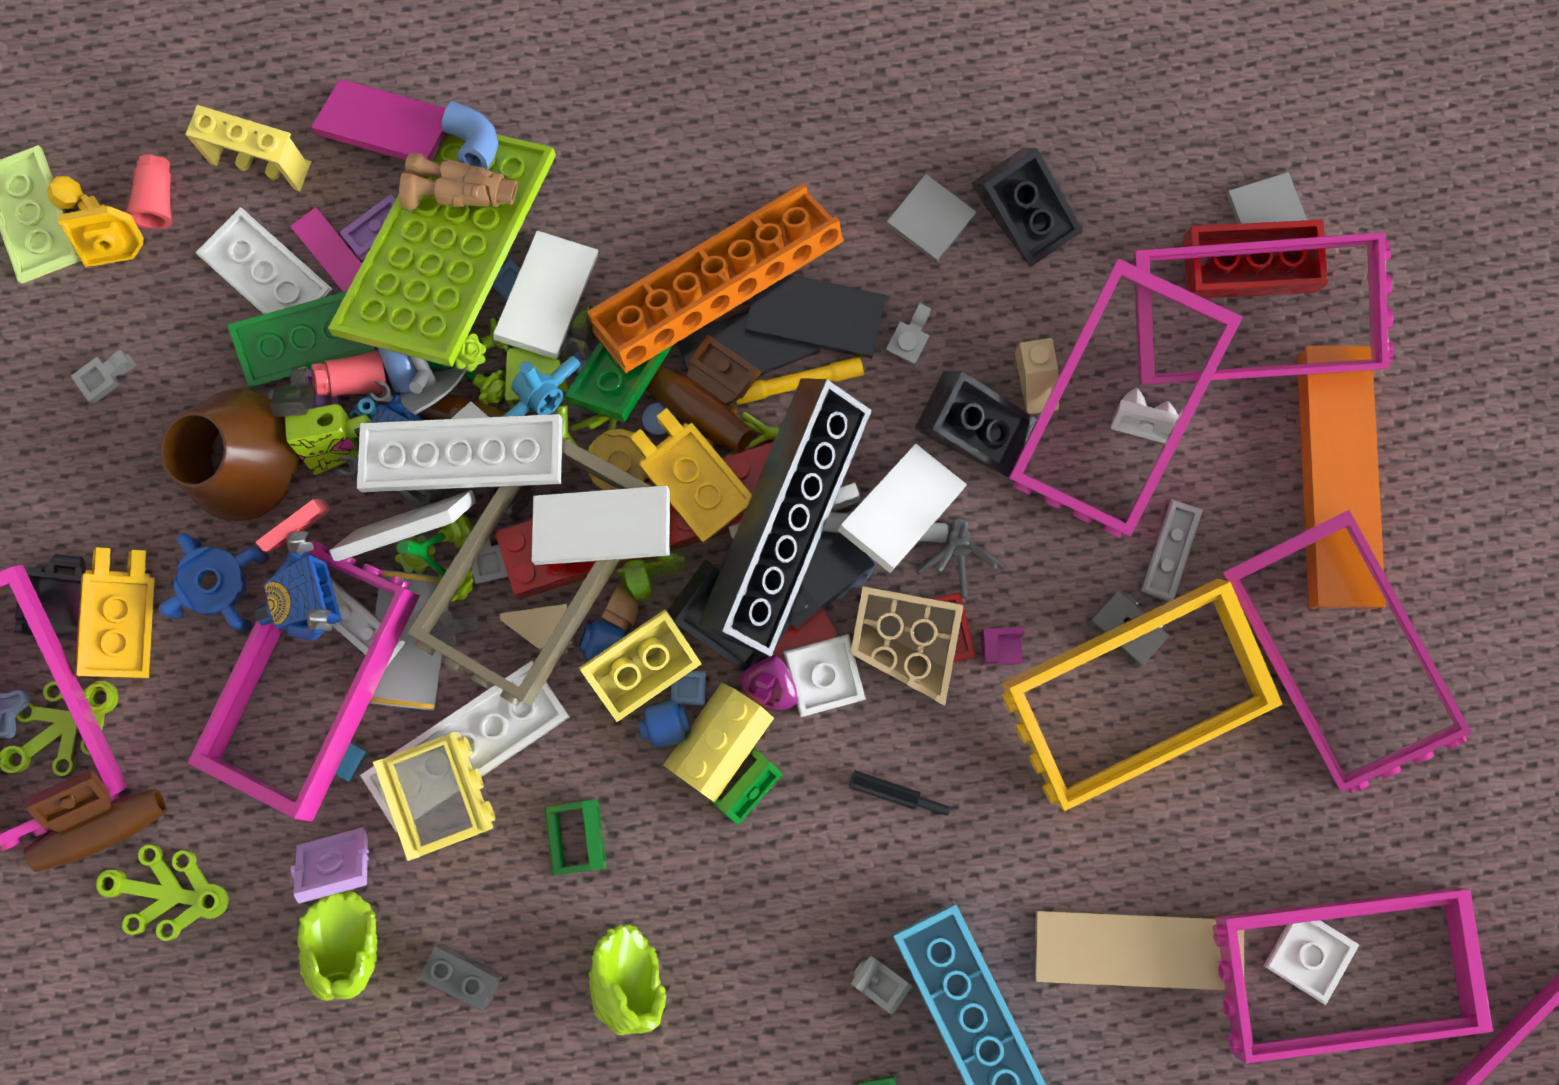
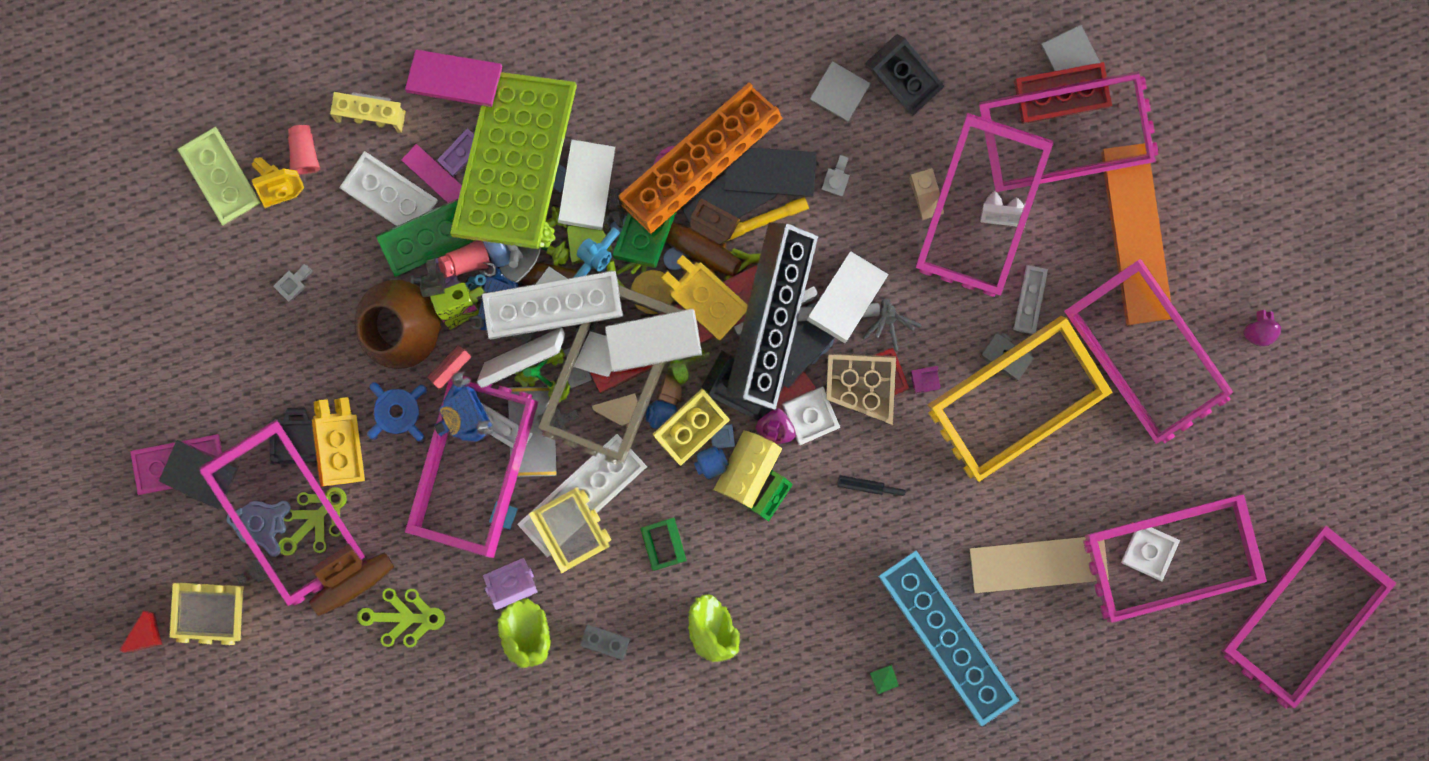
camera: 10 degrees left, 5 degrees up
yellow tile [46,176,83,209] -> none
medium nougat piece [399,152,517,210] -> none
medium blue cylinder [442,101,499,170] -> none
light grey bracket [851,956,912,1015] -> none
black slope [914,371,1037,477] -> none
none -> white sticker [573,331,612,377]
none -> magenta piece [1243,310,1281,346]

